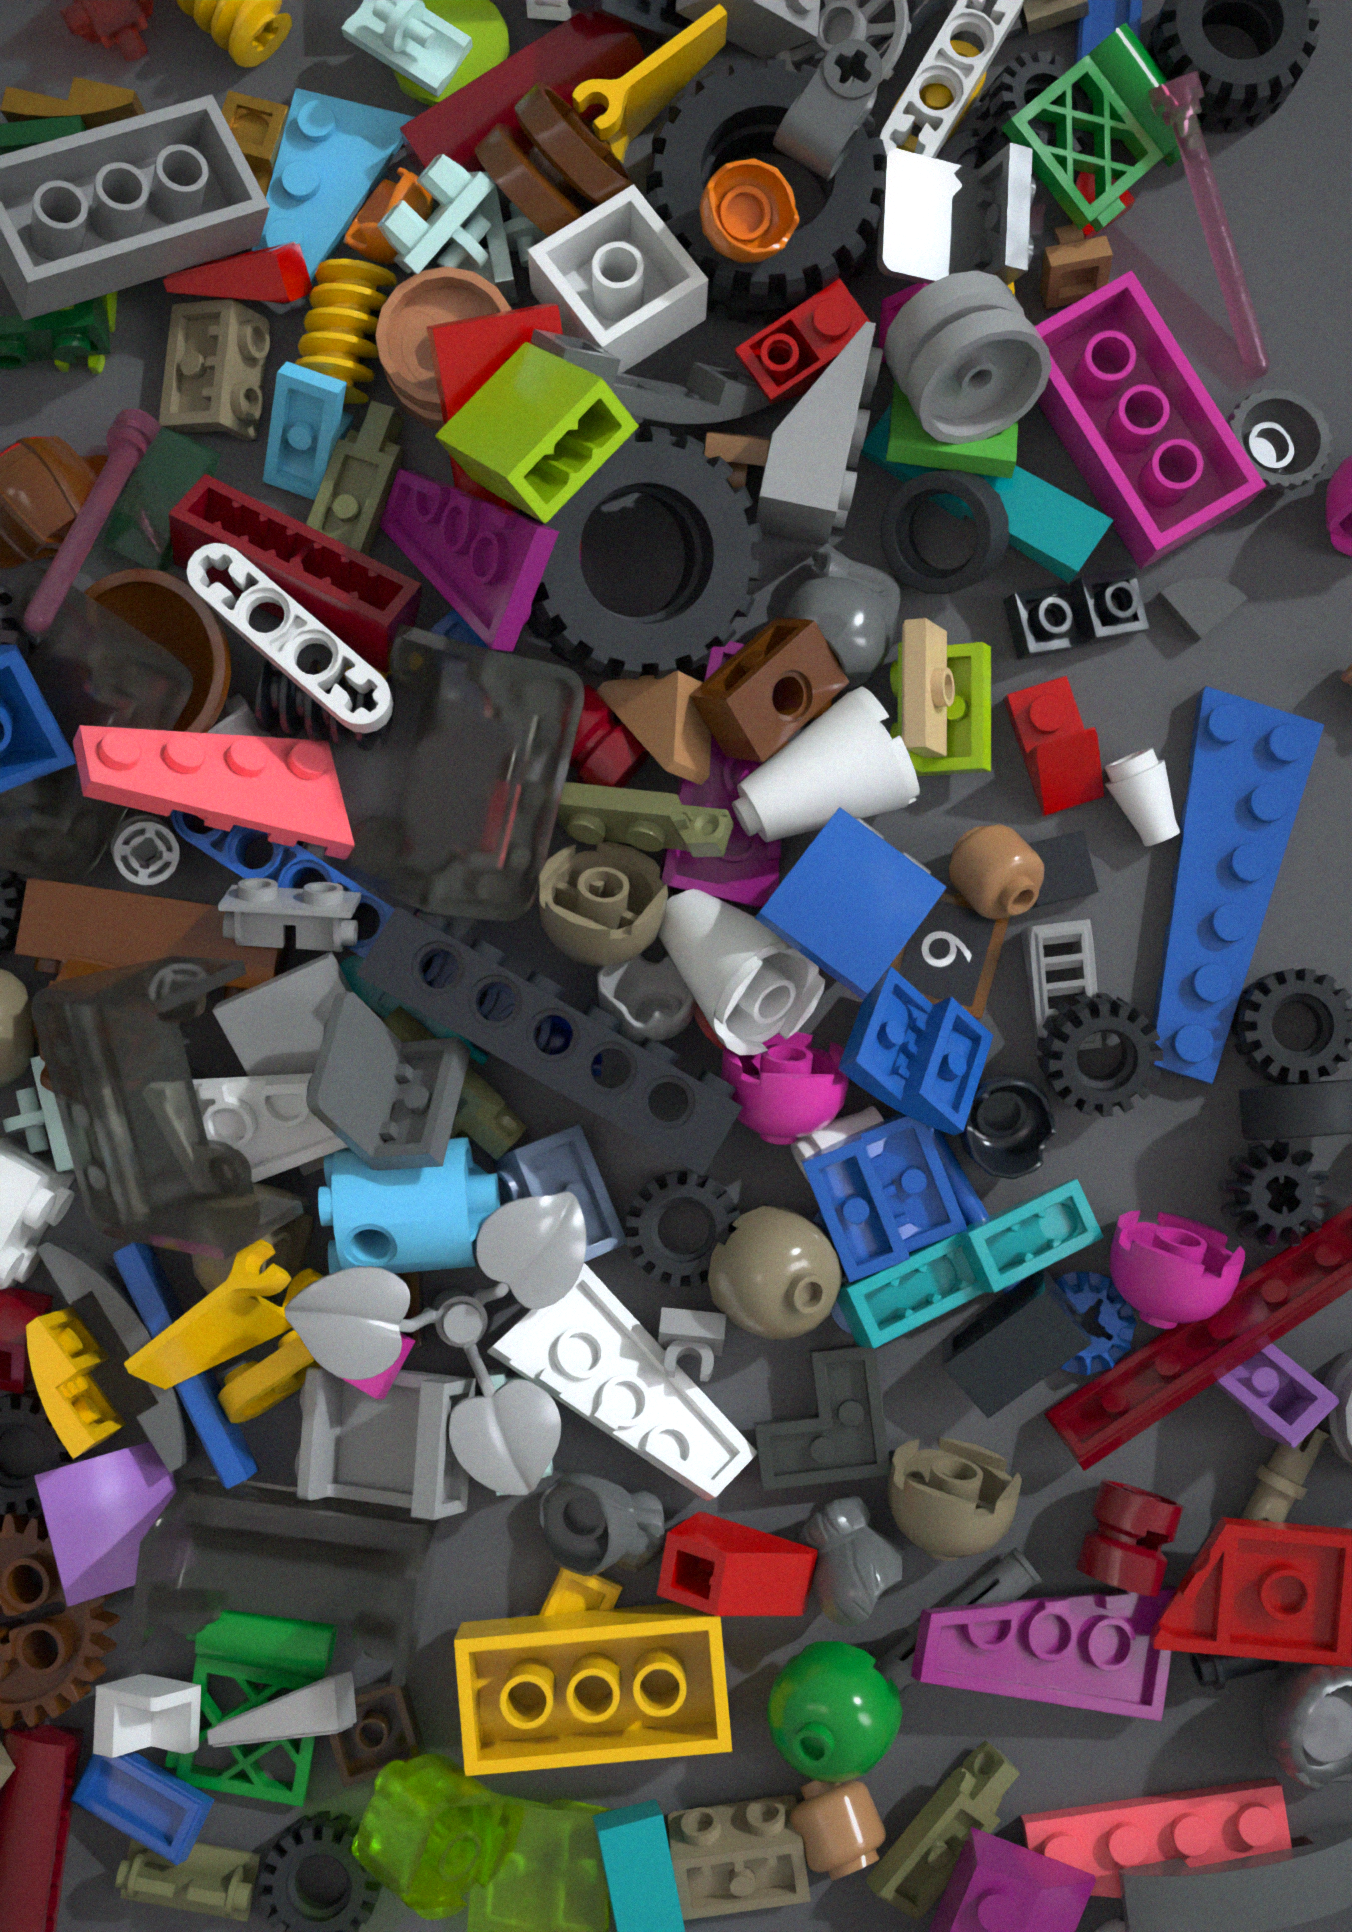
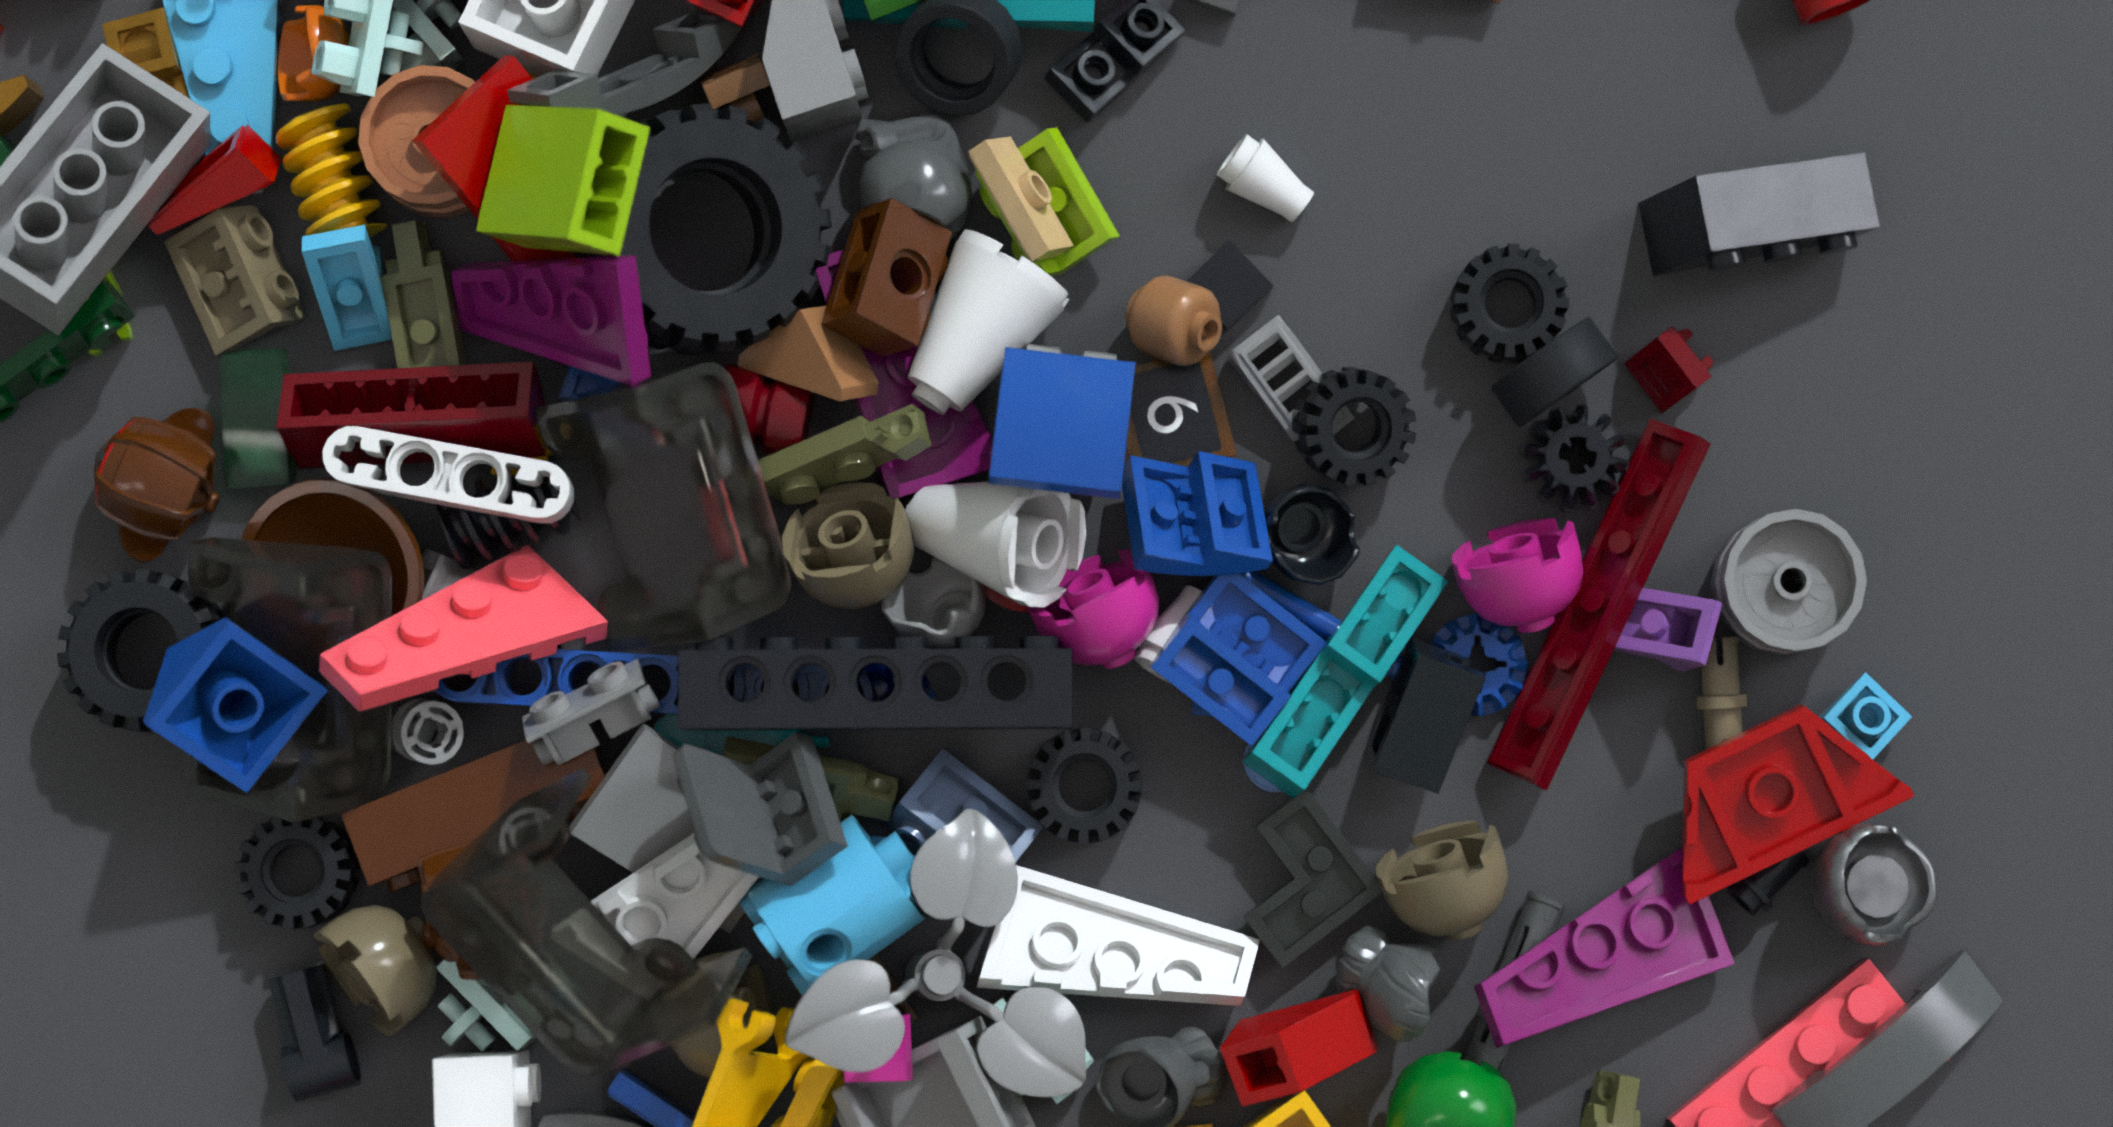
camera: 25 degrees left, 0 degrees up
clear pink piece [24,409,163,633] -> none
light grey tile [658,1307,727,1382] -> none
dark tan cylinder [708,1206,842,1340] -> none
red slope [1003,676,1104,817] -> none
dark red wheel [1076,1479,1184,1597] -> none
blue wing [1152,686,1325,1084] -> none

